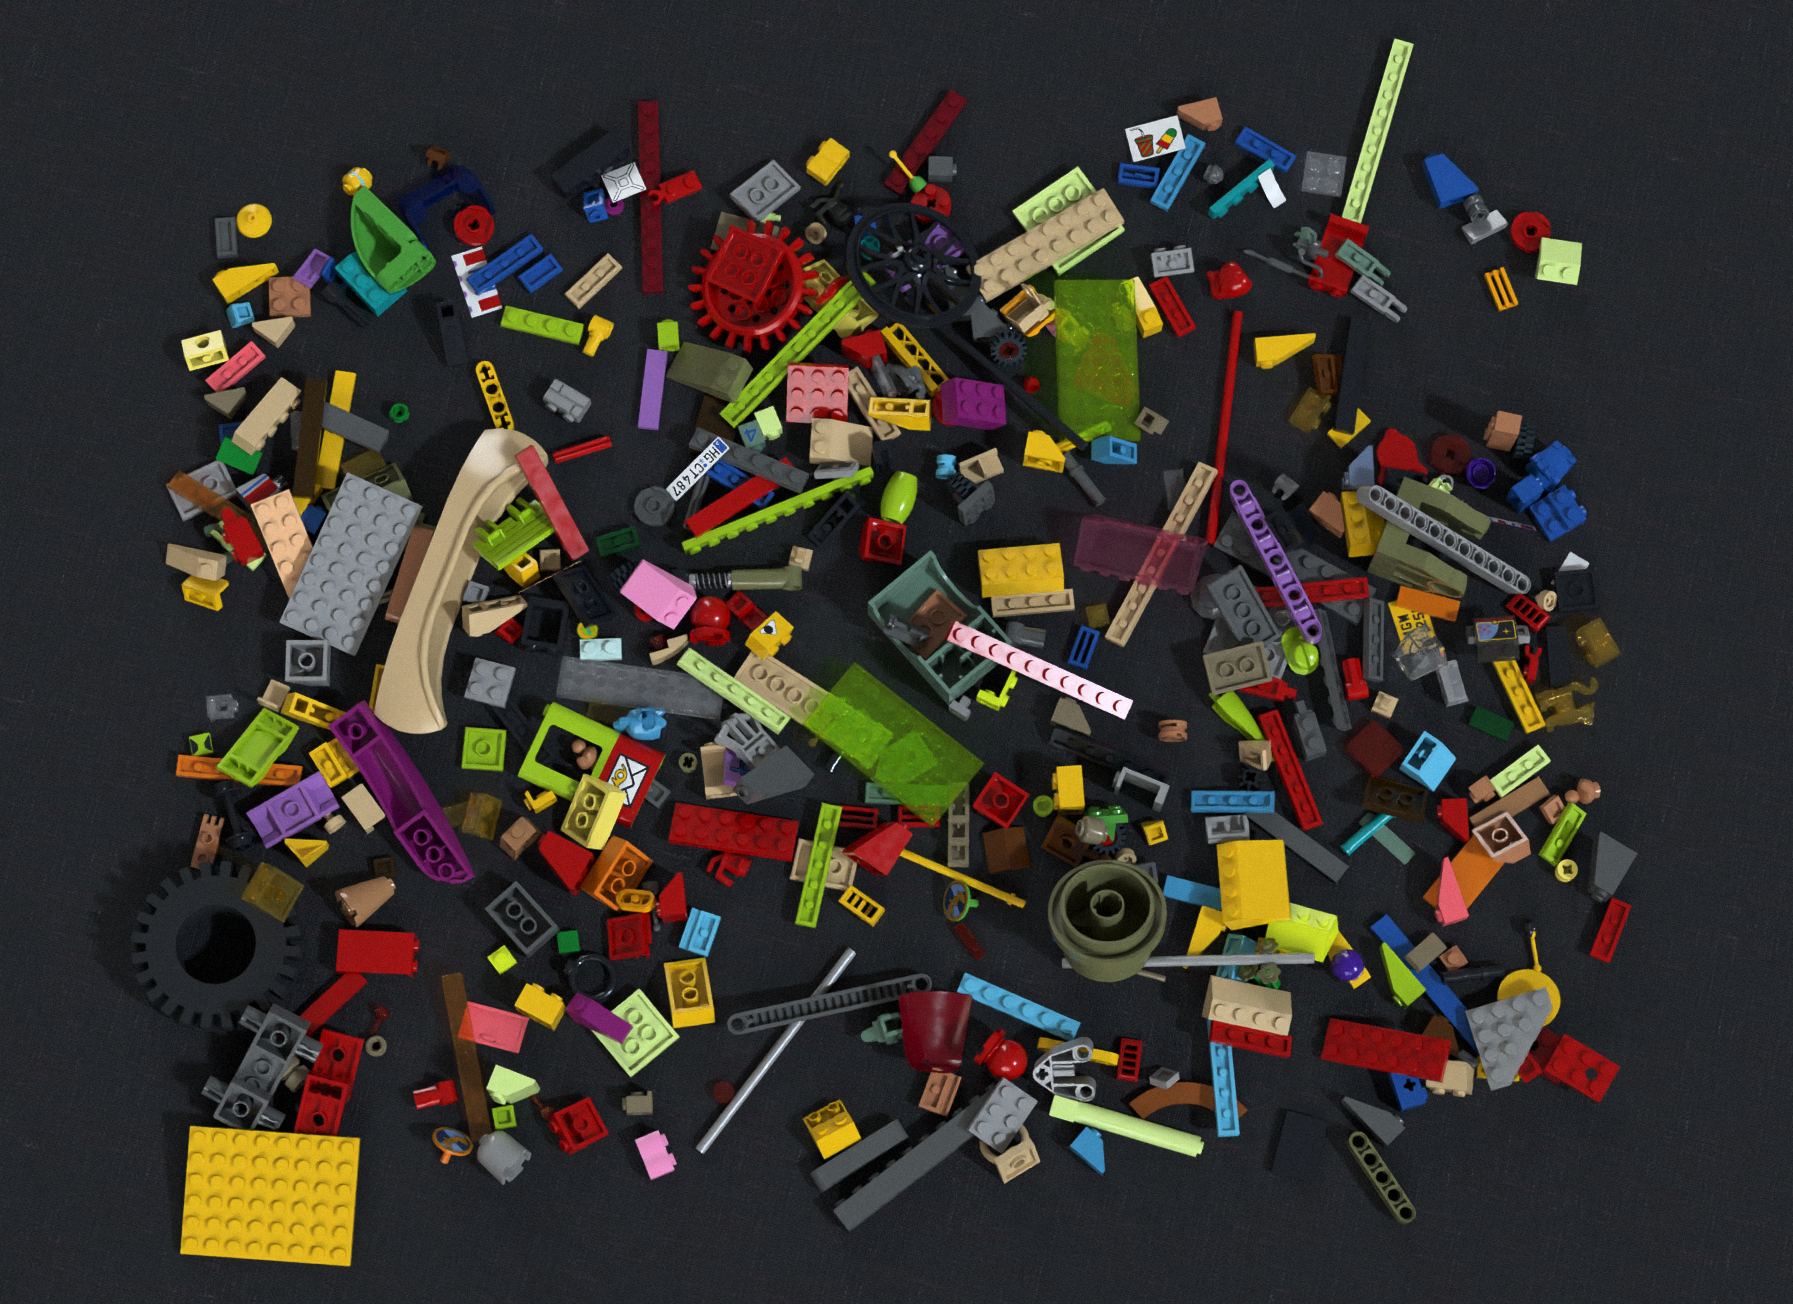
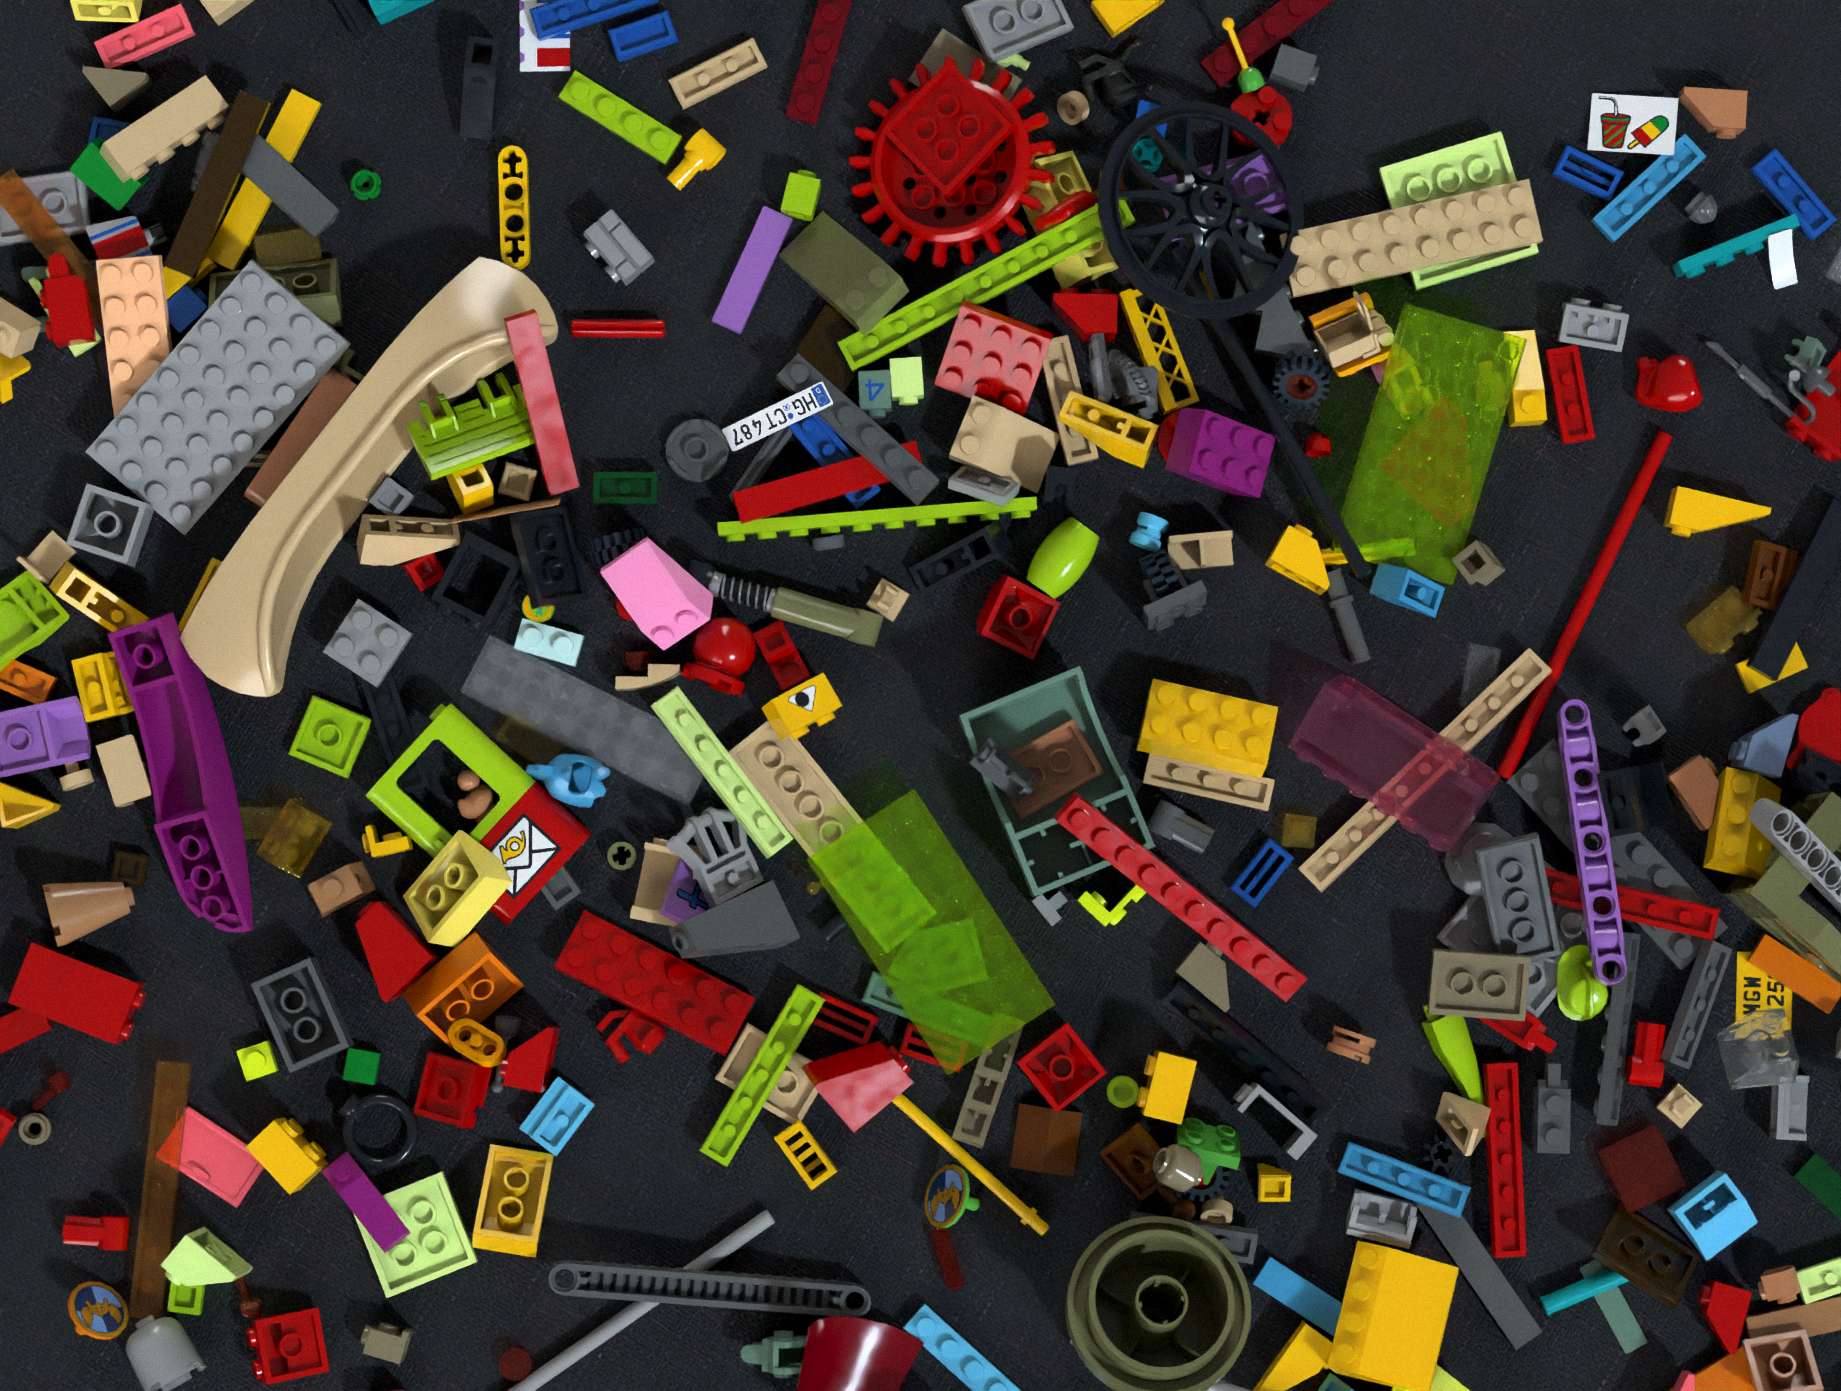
camera: 20 degrees right, 10 degrees up
none -> dark grey tile [812,534,845,551]

